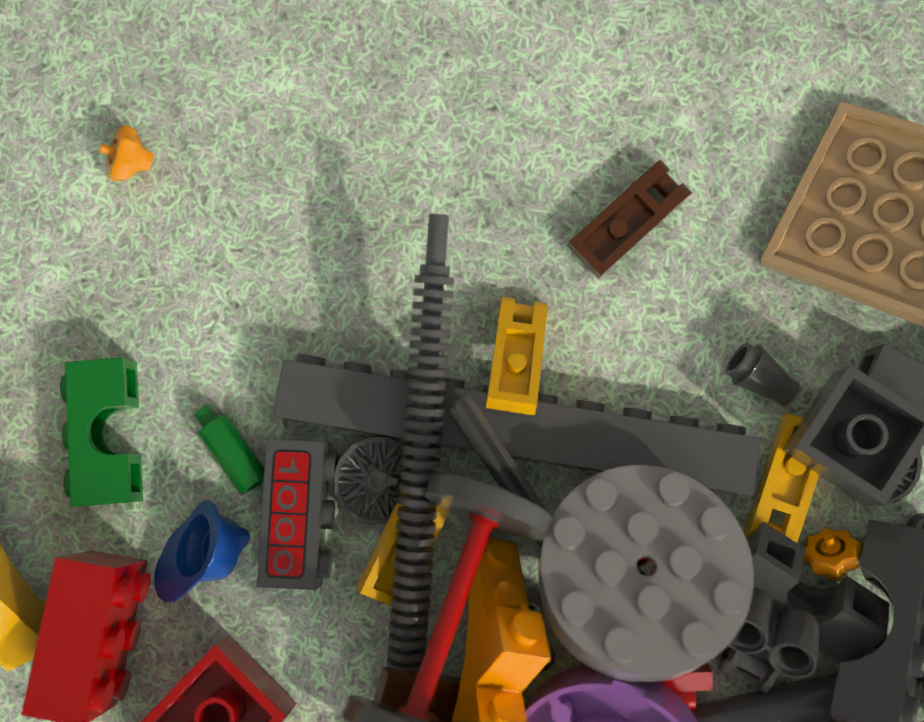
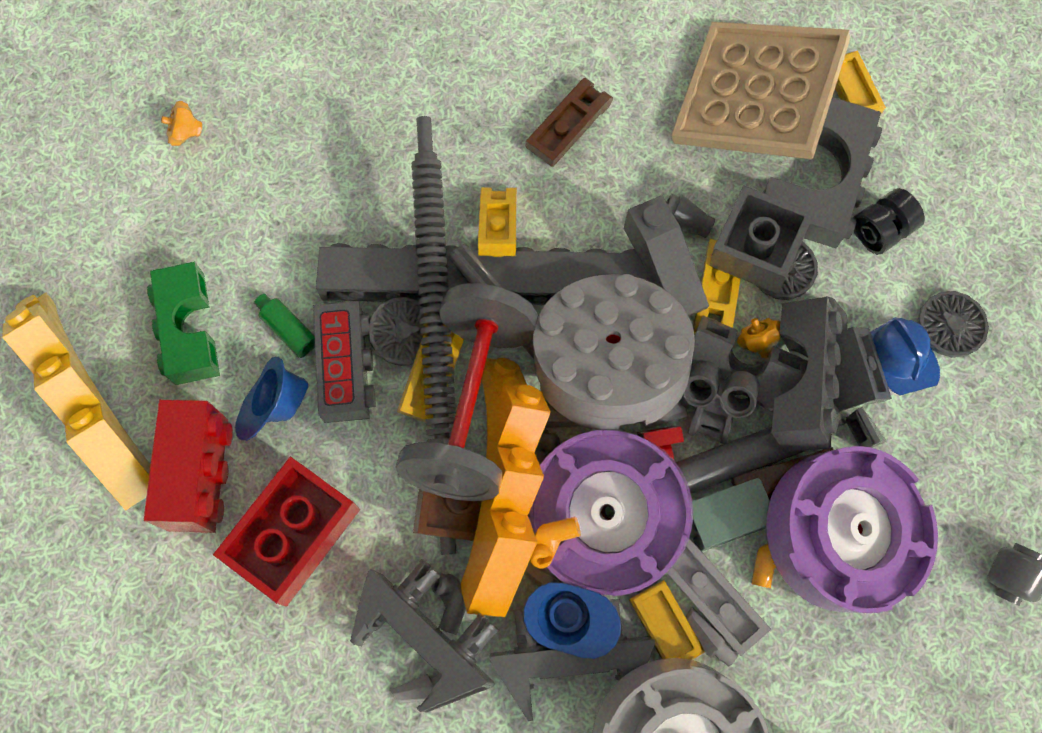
camera: 10 degrees left, 10 degrees down
none -> dark grey slope [623,195,709,317]

